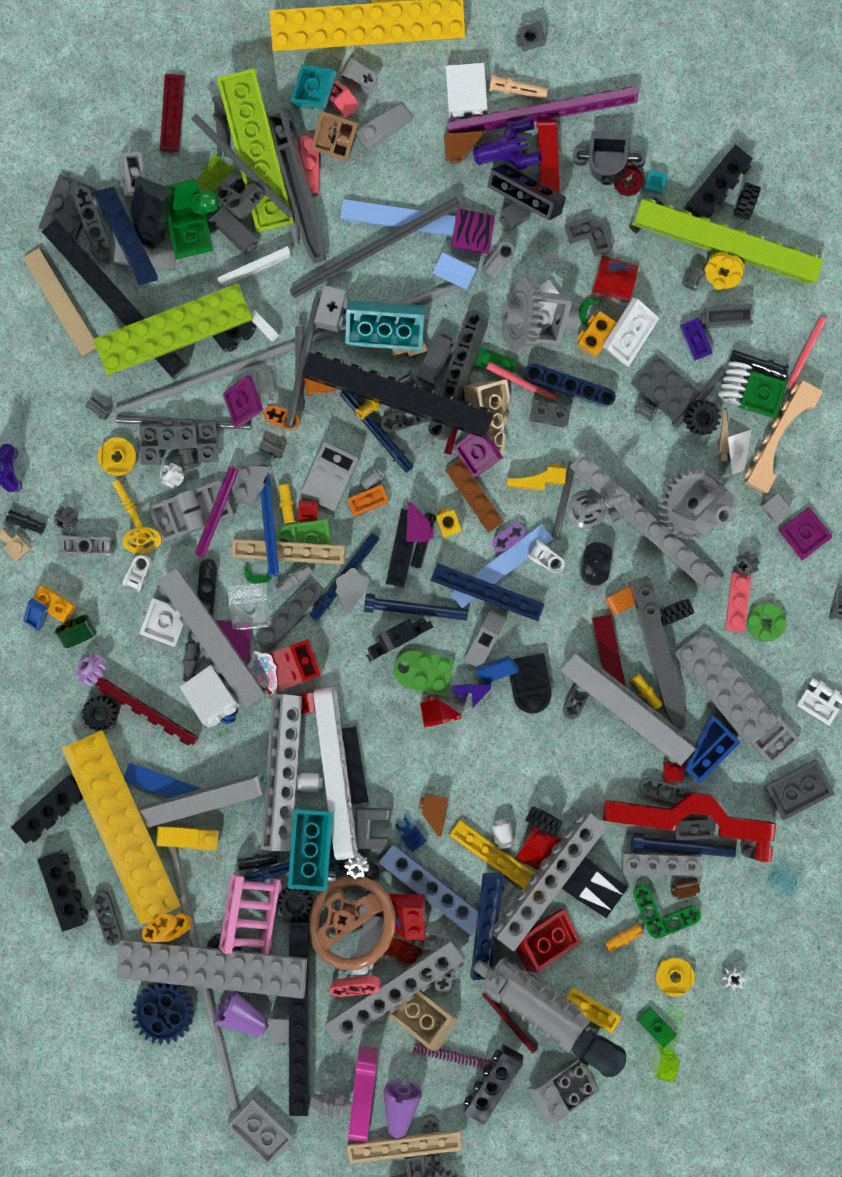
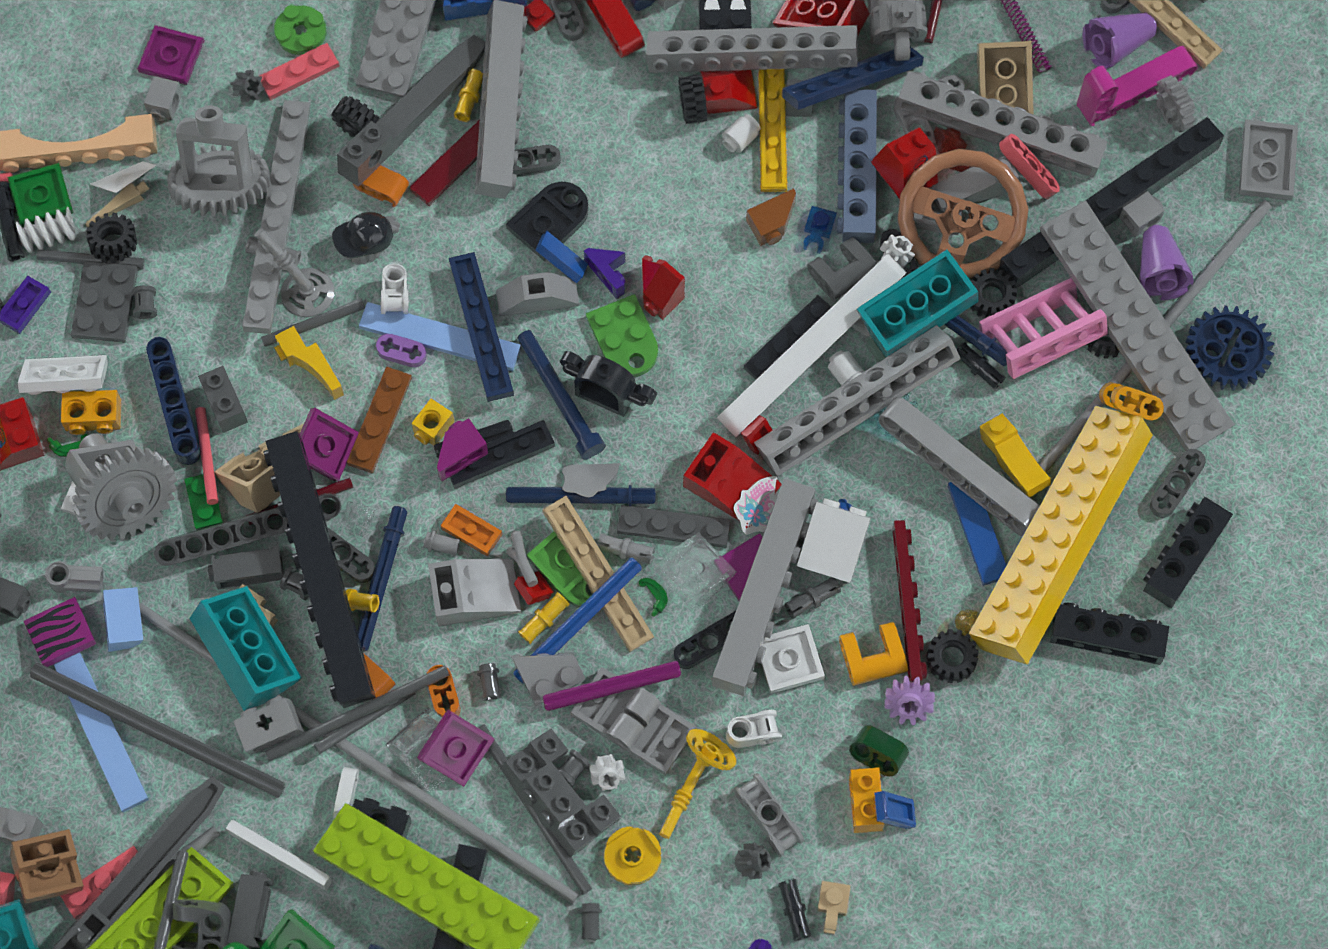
camera: 130 degrees left, 20 degrees down
none -> light grey piece [506,531,538,587]
none -> light orange connector [839,622,908,686]
none -> clear yellow plate [955,609,979,636]

